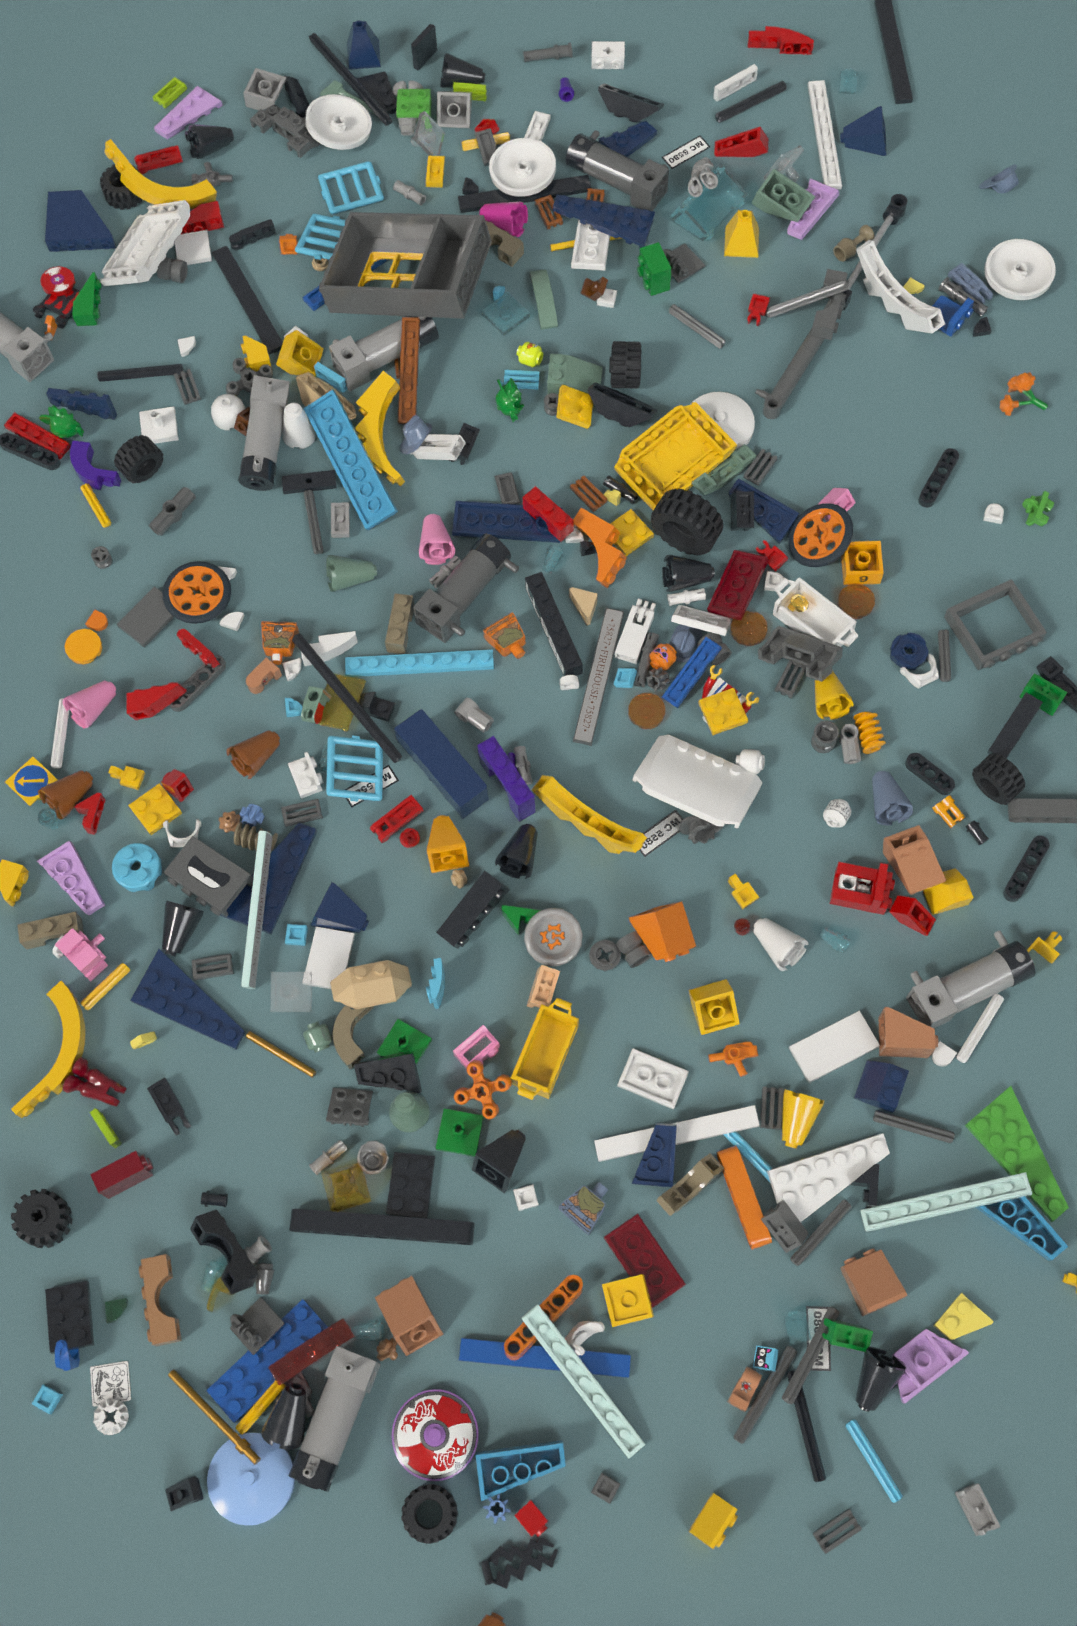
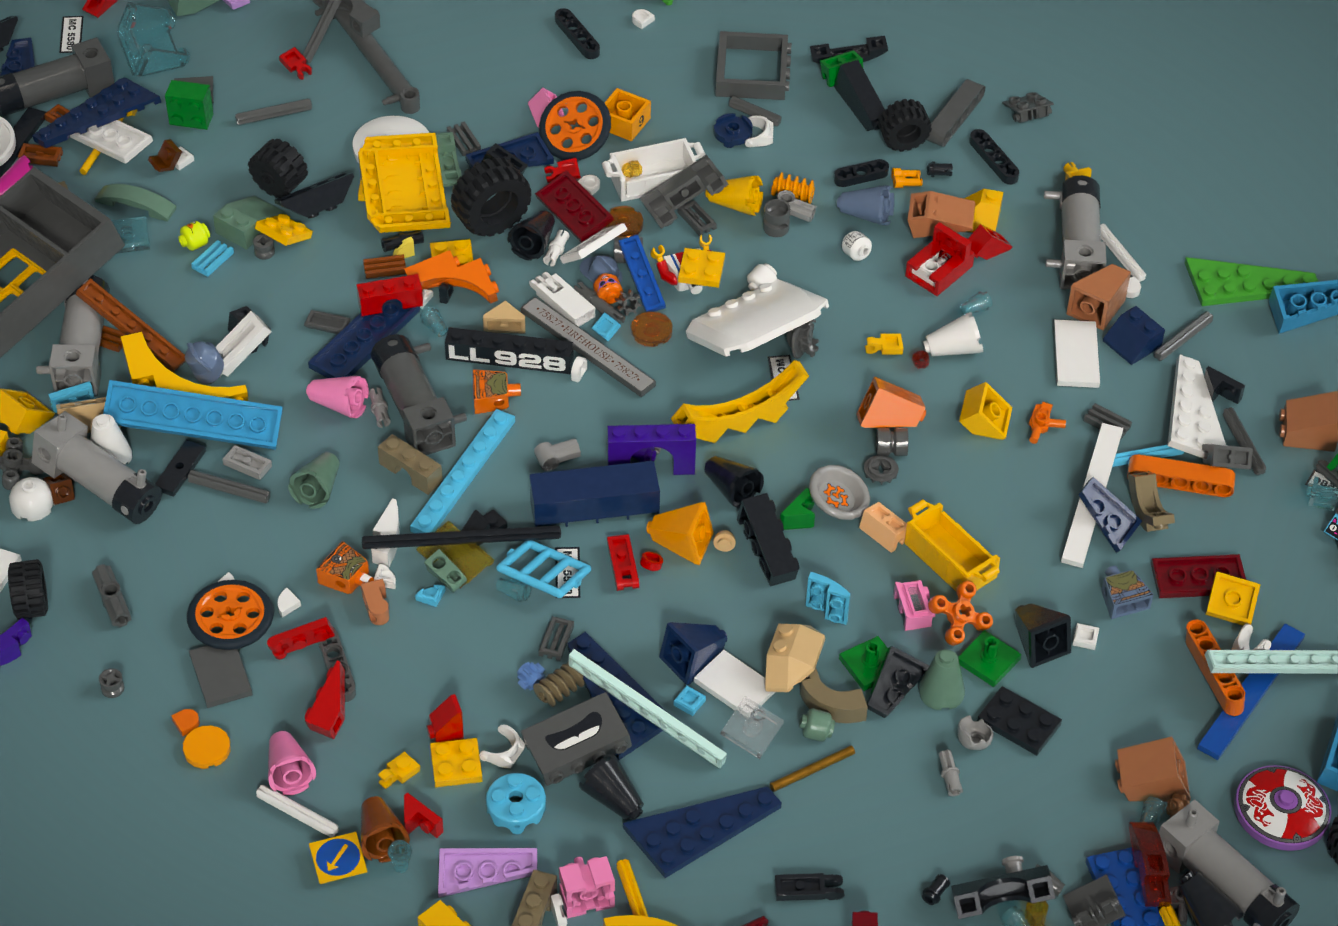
camera: 65 degrees left, 20 degrees down
yellow axle [80,483,111,528] -> none
light yellow tile [130,1032,157,1049] -> none
dark grey tile [192,954,234,981] -> none
medium nougat plant [219,811,241,833] -> none
dark orange cone [226,730,280,779] -> none
white bracket [288,752,324,799] -> none
black beam [289,1209,475,1245] -> none
clear yellow slope [321,1162,371,1212] -> none
dark grey hinge [326,1088,373,1127] -> none
green hair [495,378,524,422] -> none
white tile [617,1048,689,1110] -> none
light grey piece [688,157,718,197] -> none
yellow slope [724,210,759,258] -> none
yellow cone [782,1089,824,1149] -> none
clear orange tile [838,584,875,619] -> none
light aqua tile [860,1172,1032,1232] -> none

